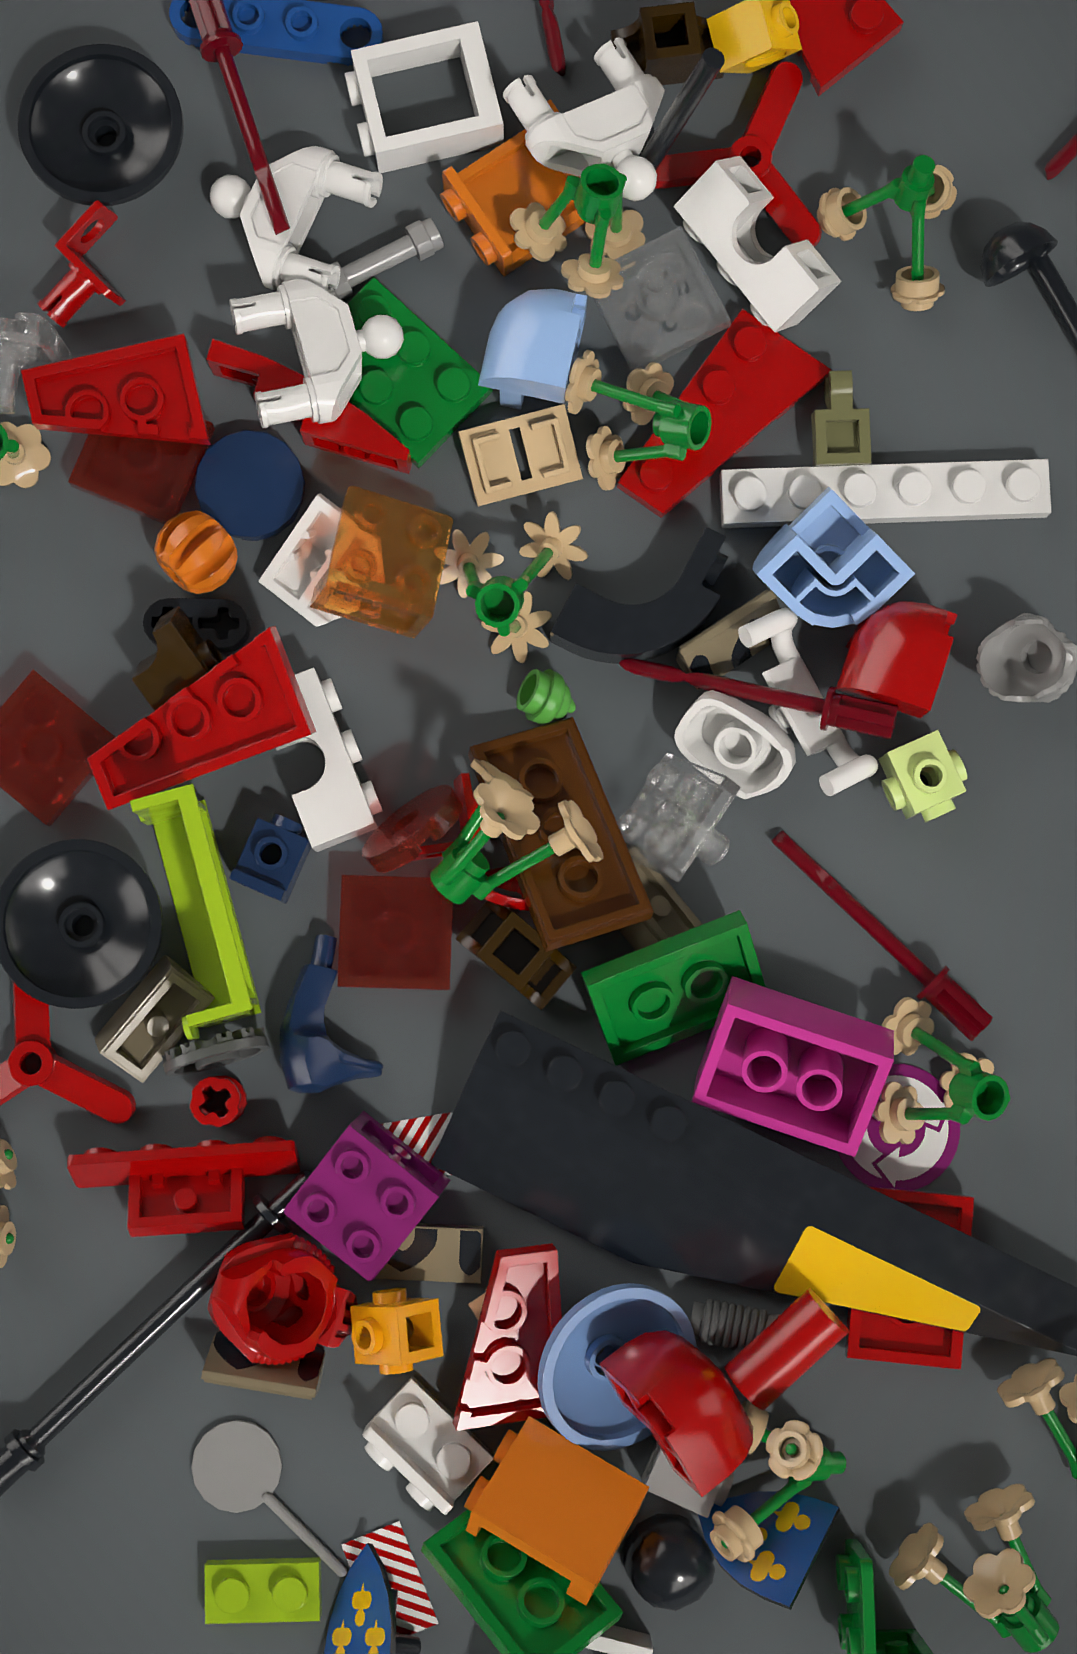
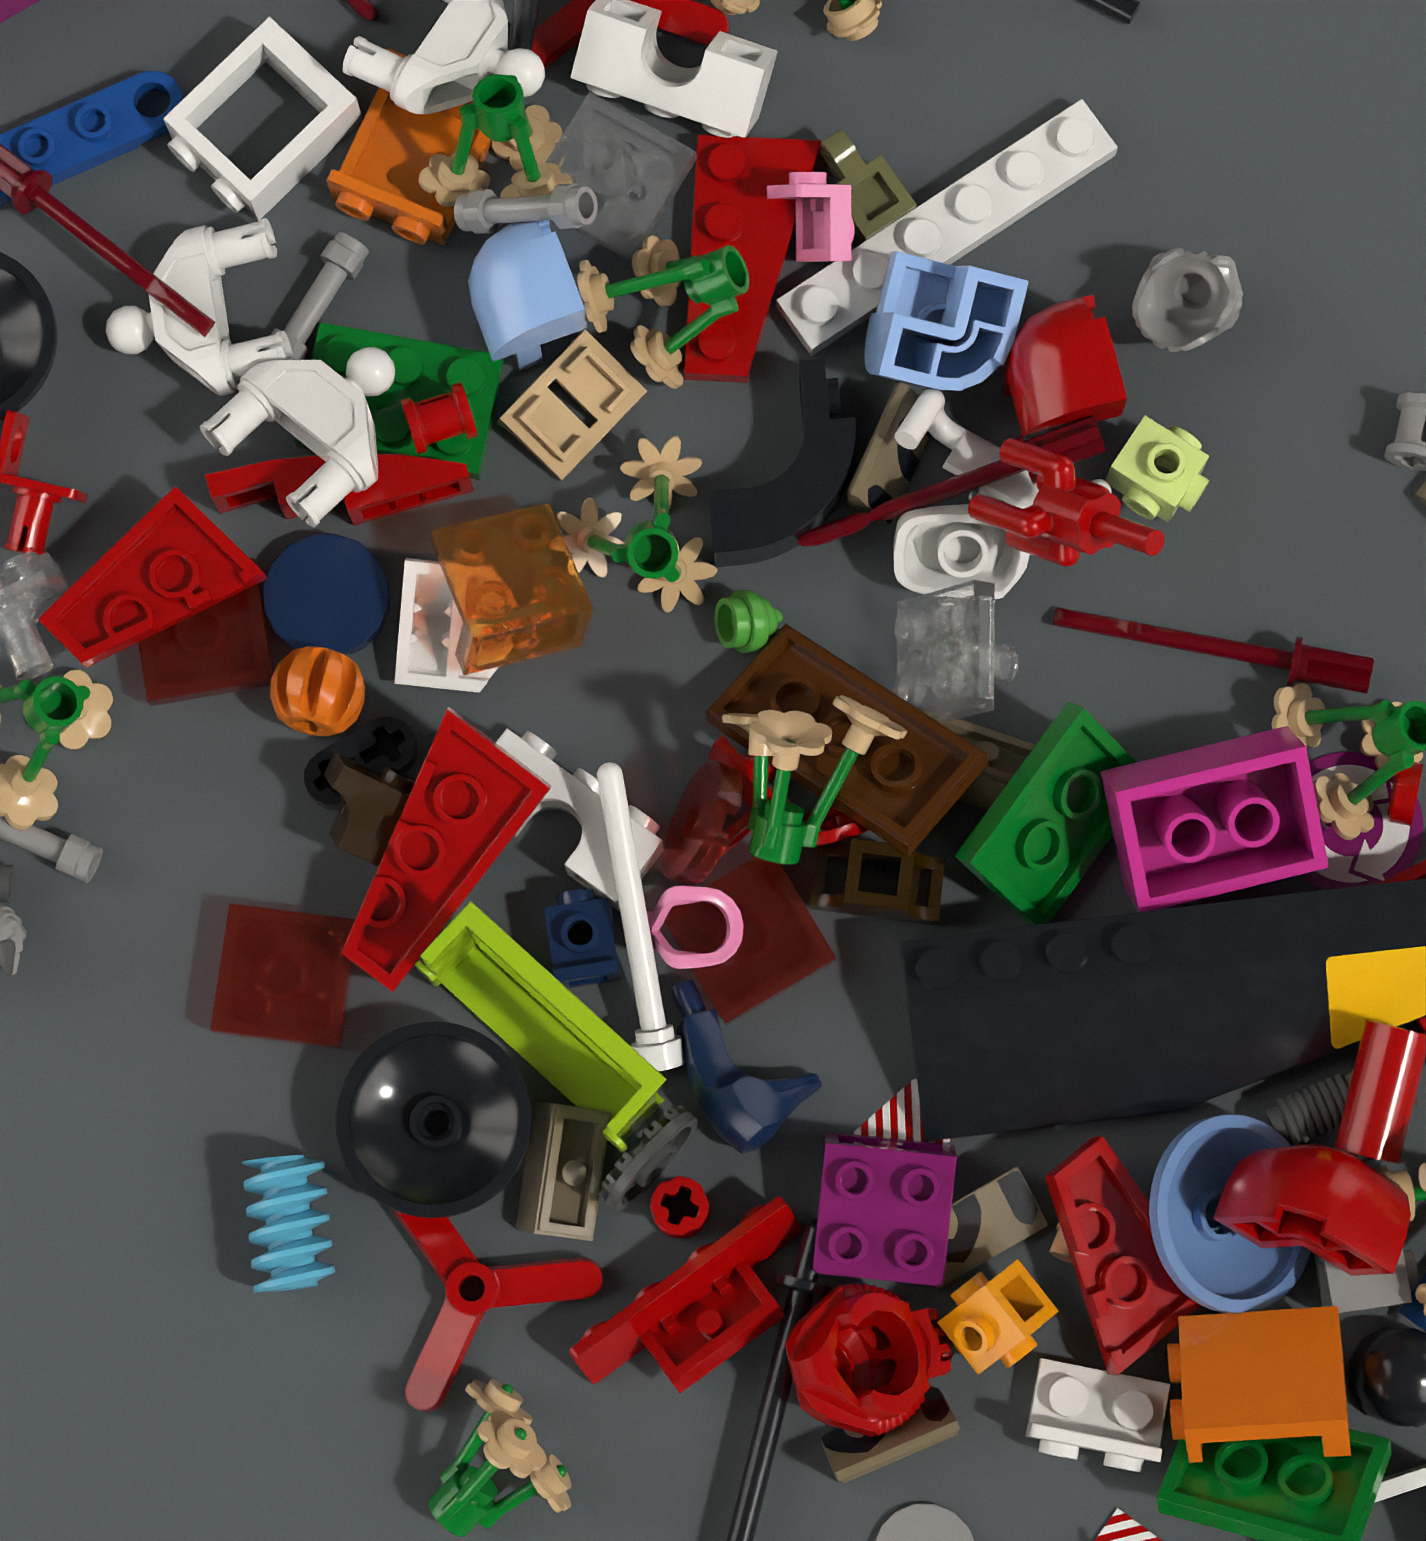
camera: 25 degrees left, 5 degrees down
none -> red bush [401,382,478,455]
none -> light grey bar [454,184,598,234]
none -> white piece [597,762,685,1071]
none -> bright pink piece [647,886,744,969]
none -> bright pink bracket [767,172,855,262]
none -> red plant [968,438,1165,567]
none -> red tile [1386,762,1423,826]

